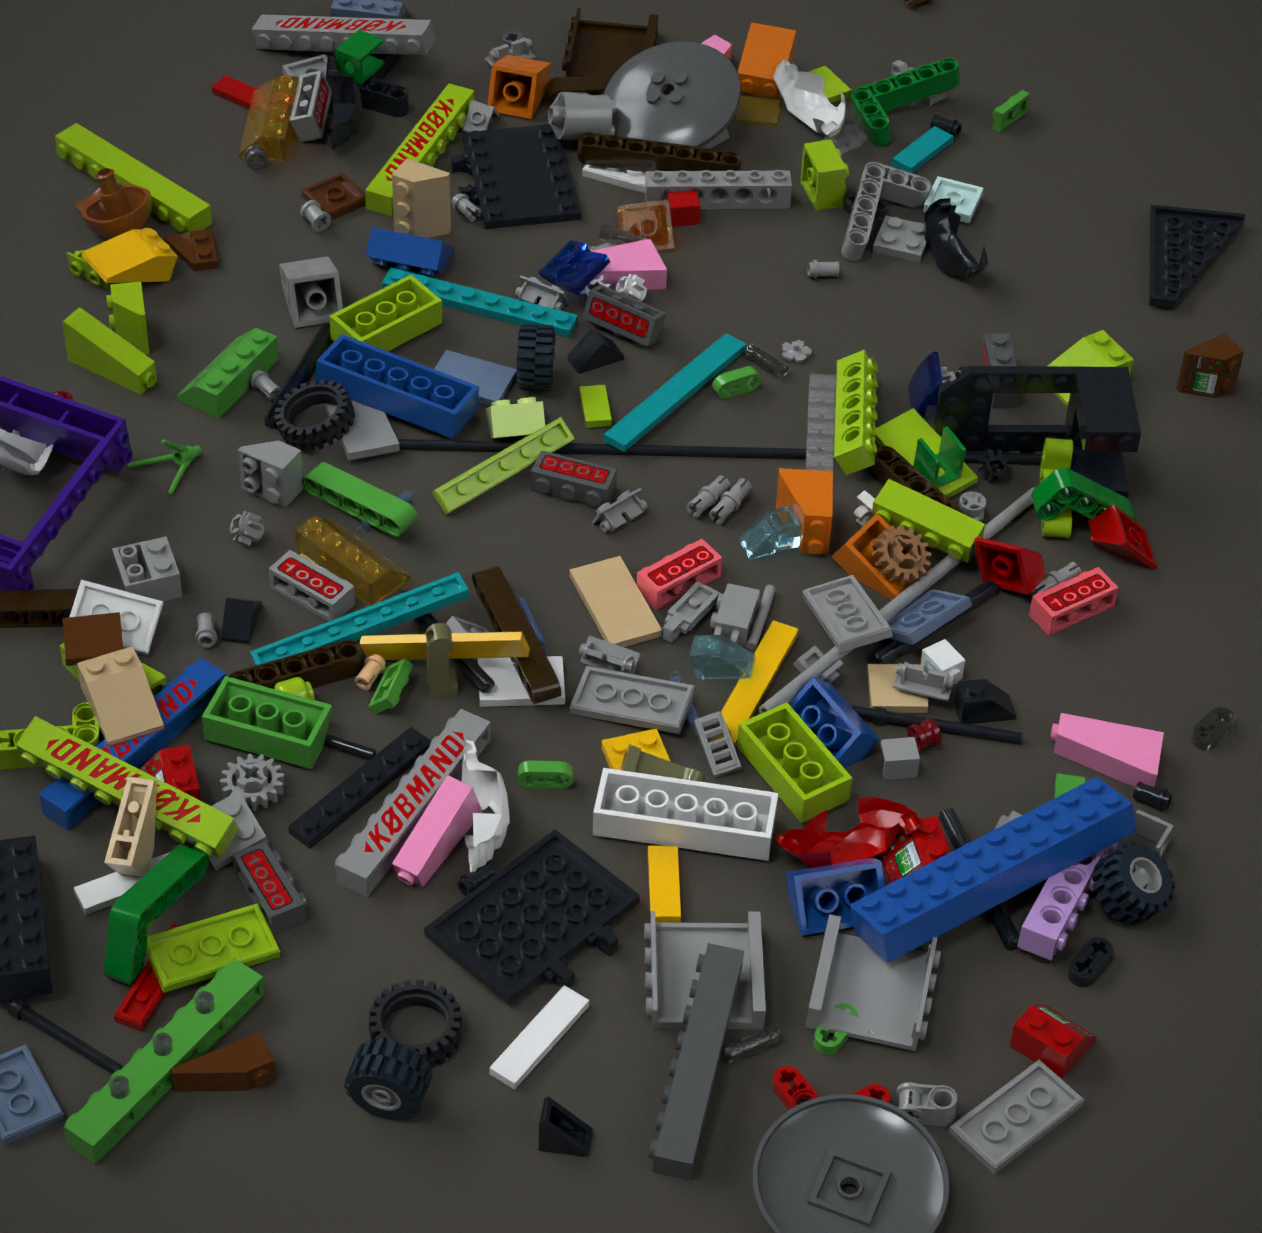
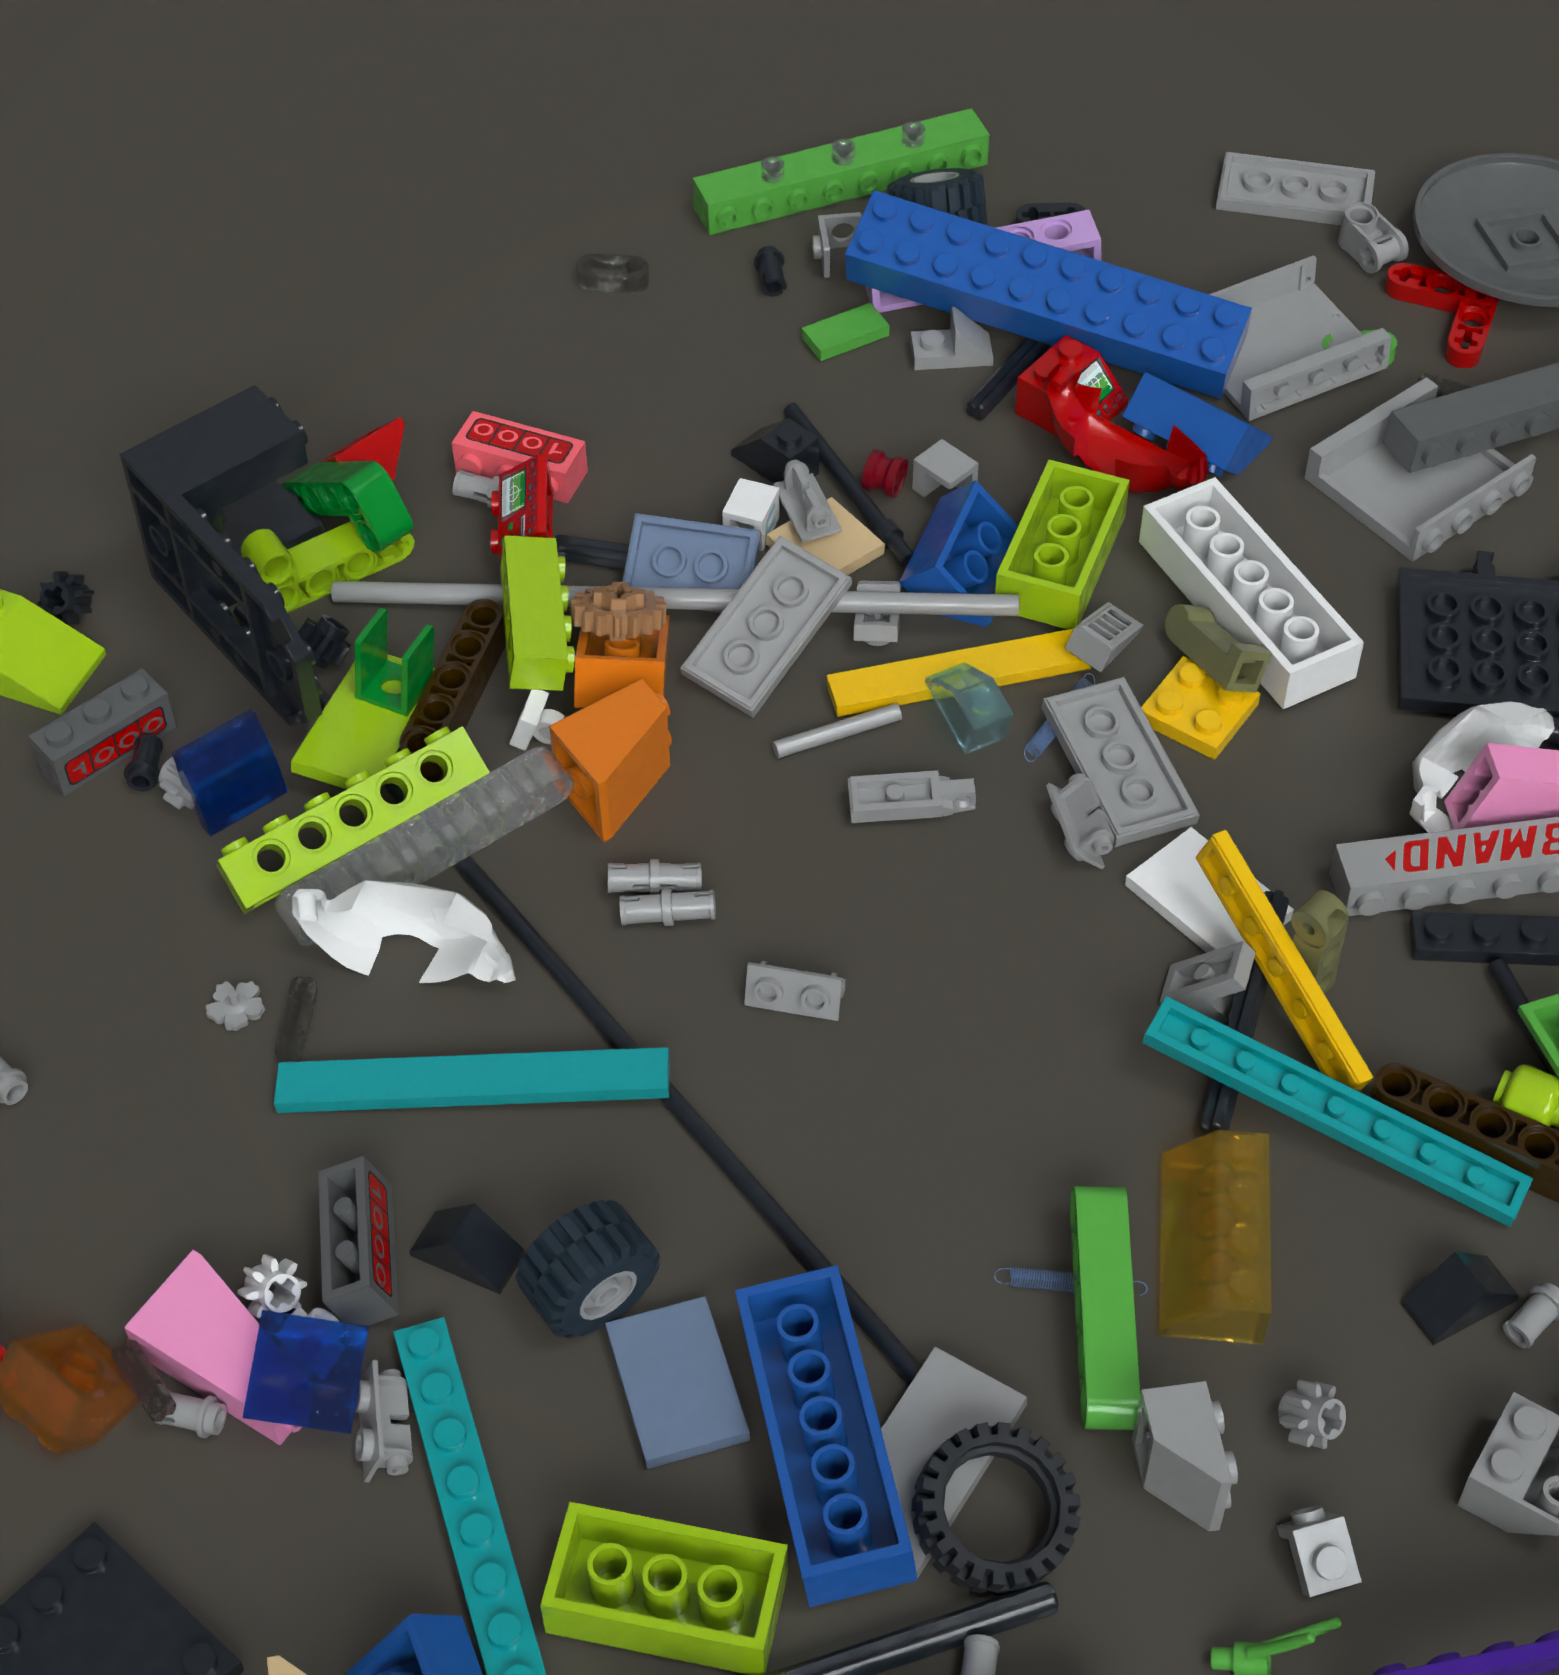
camera: 125 degrees left, 5 degrees up
light grey brick [268,550,355,621] -> none
light nougat pin [354,654,386,690] -> none
bright green plate [368,658,413,714] -> none
lime tile [432,417,575,515] -> none
dark brown beam [472,566,562,704] -> none
yellowish green slope [486,397,545,439] -> none
medium blue piece [517,595,547,652] -> none
bright green beam [517,760,573,789] -> none
dark grey brick [531,450,617,507] -> none
tan tile [569,556,662,647] -> none
lime tile [579,385,612,428] -> none
coral brick [637,539,722,611] -> none
yellow tile [648,846,681,923] -> none
light grey hinge [710,583,760,655] -> none
bright green beam [712,366,762,399] -> none
clear light blue slope [739,506,801,560] -> none
light grey wheel [959,492,986,522] -> none
red slope [1010,1004,1096,1079] -> none
bright pink slope [1050,713,1164,787] -> none
none -> white animal [292,880,516,983]
none -> bright green piece [692,108,990,235]
none -> light grey bracket [1277,1505,1362,1597]

